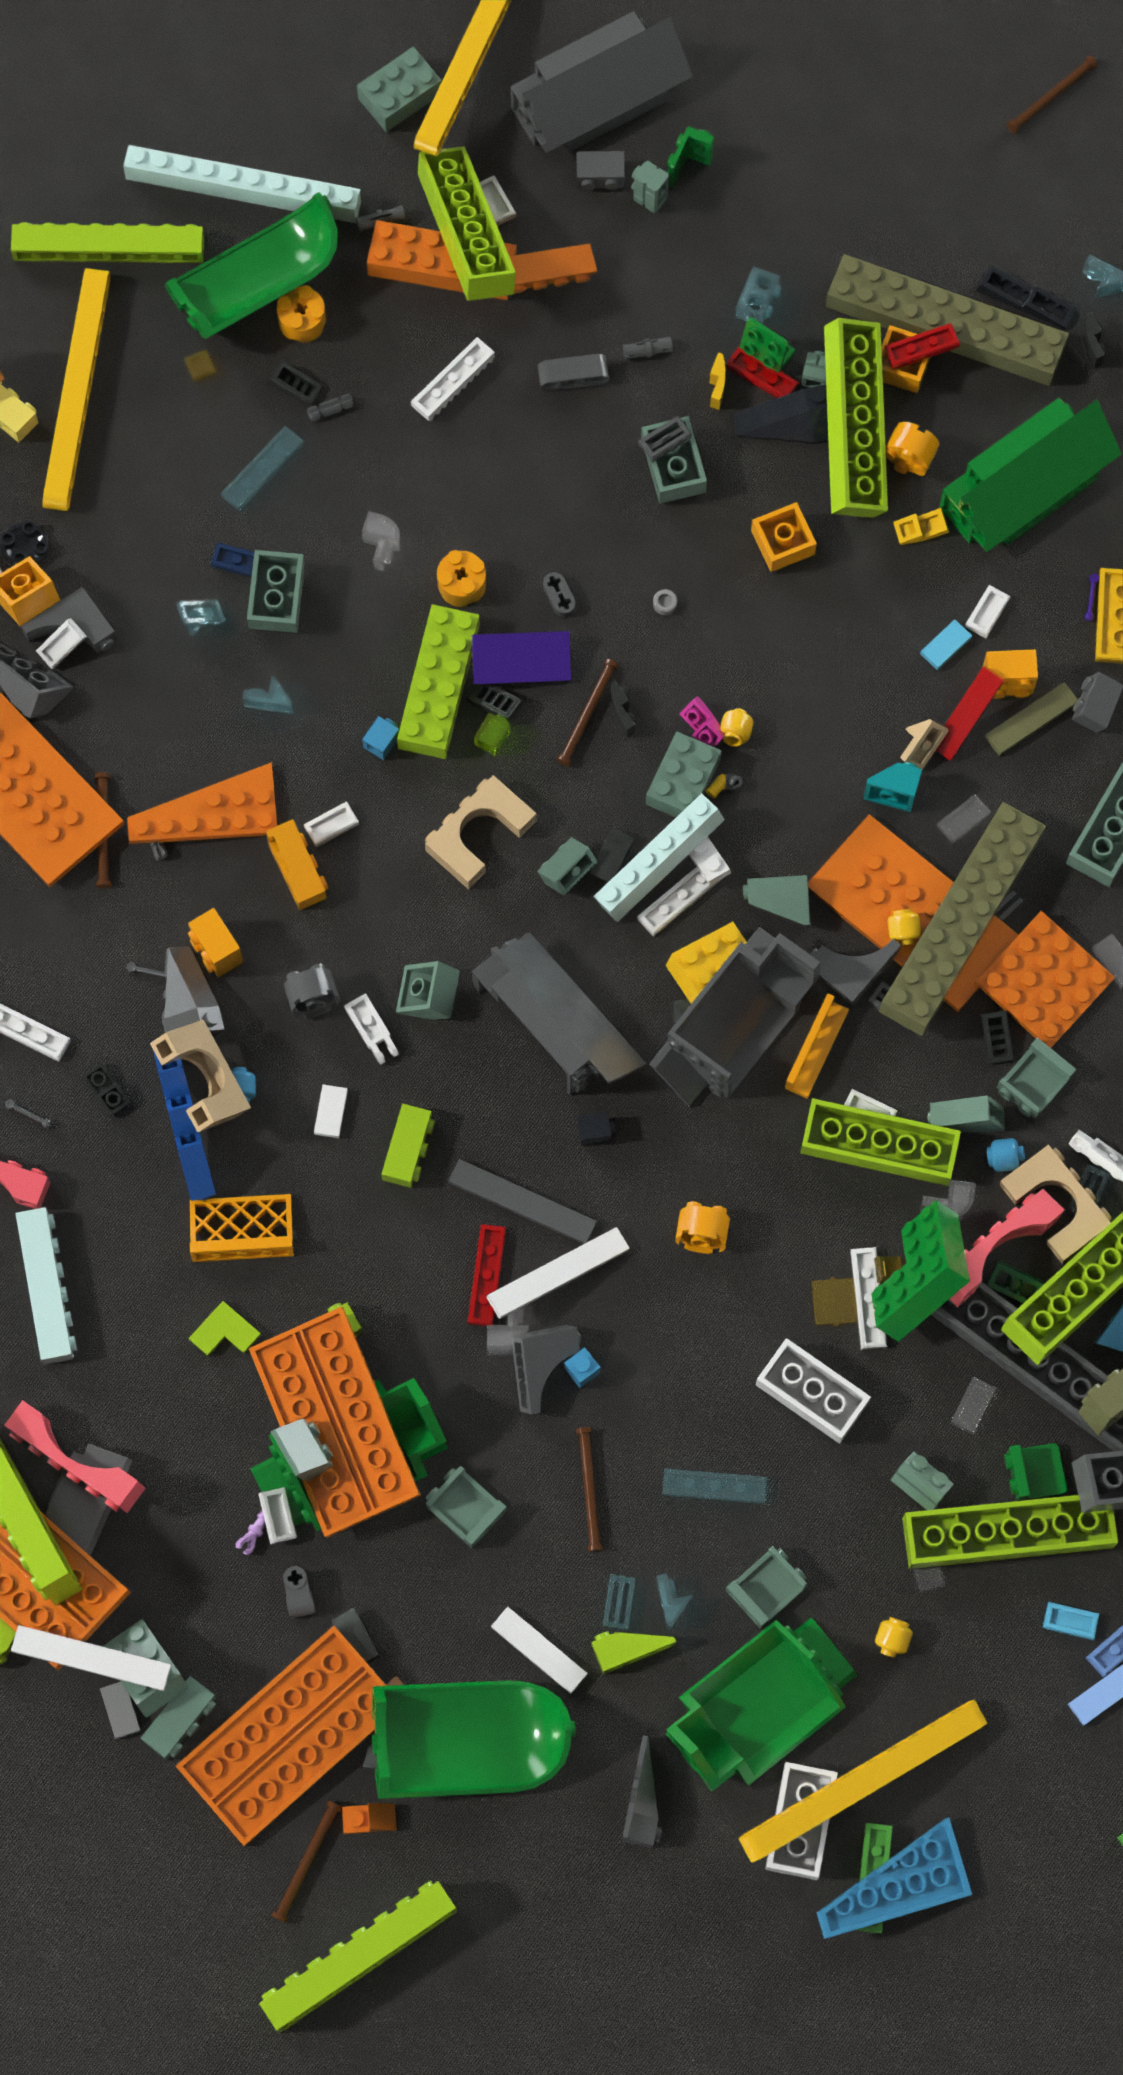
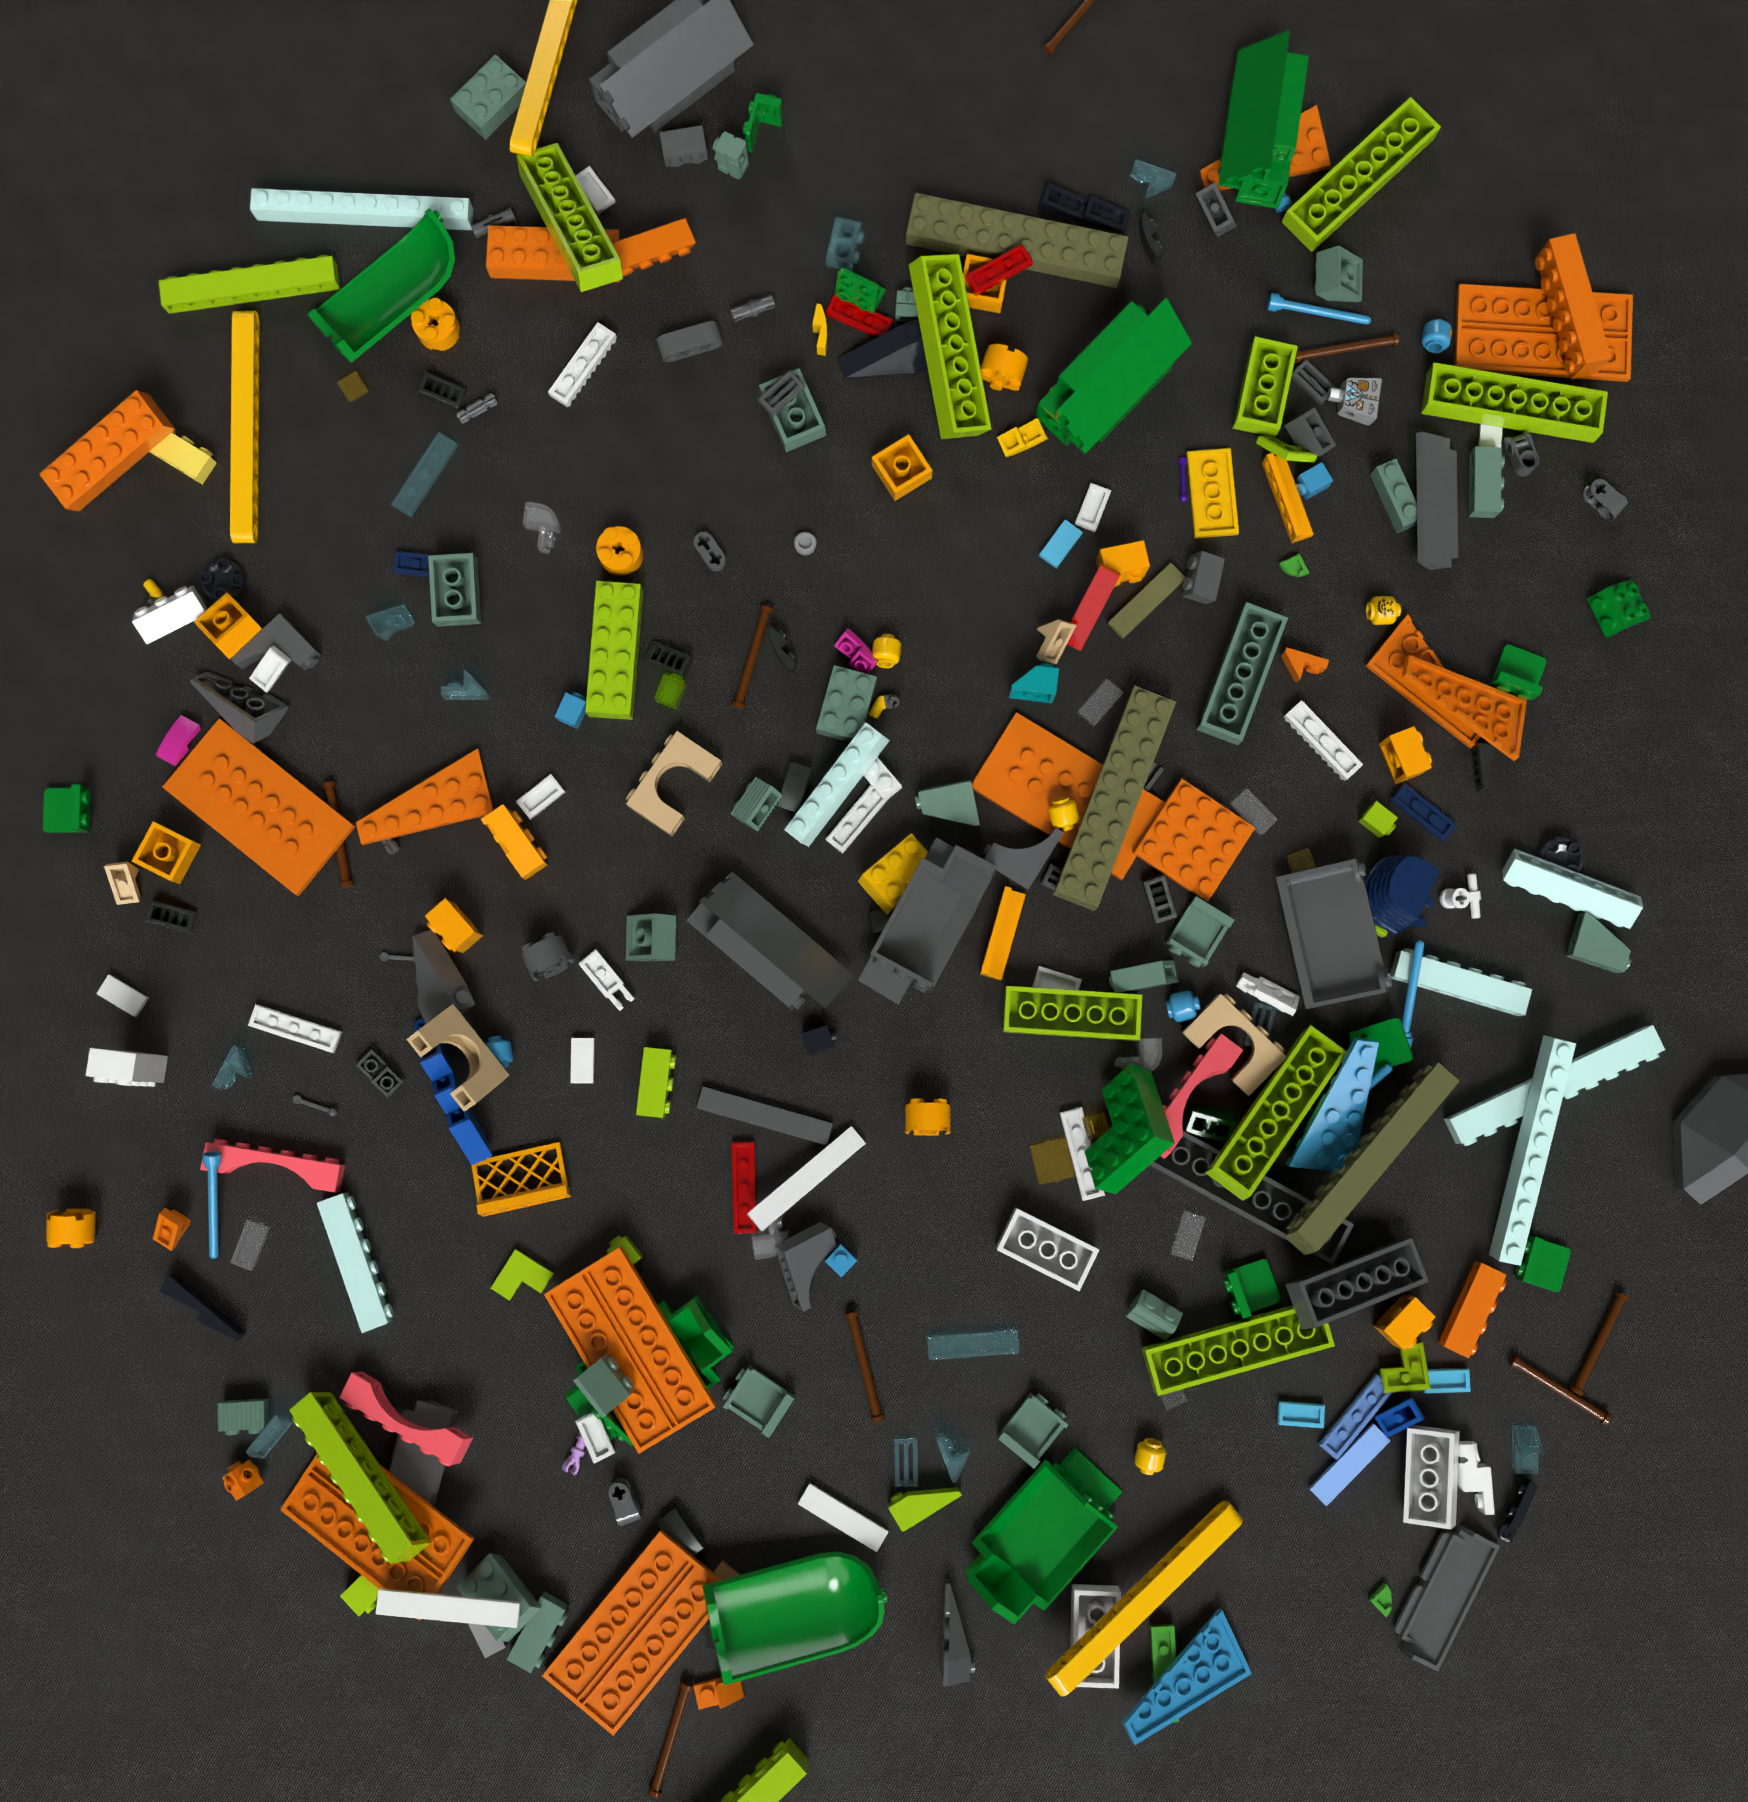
camera: 10 degrees left, 10 degrees up
dark purple tile [471,631,571,684] -> none

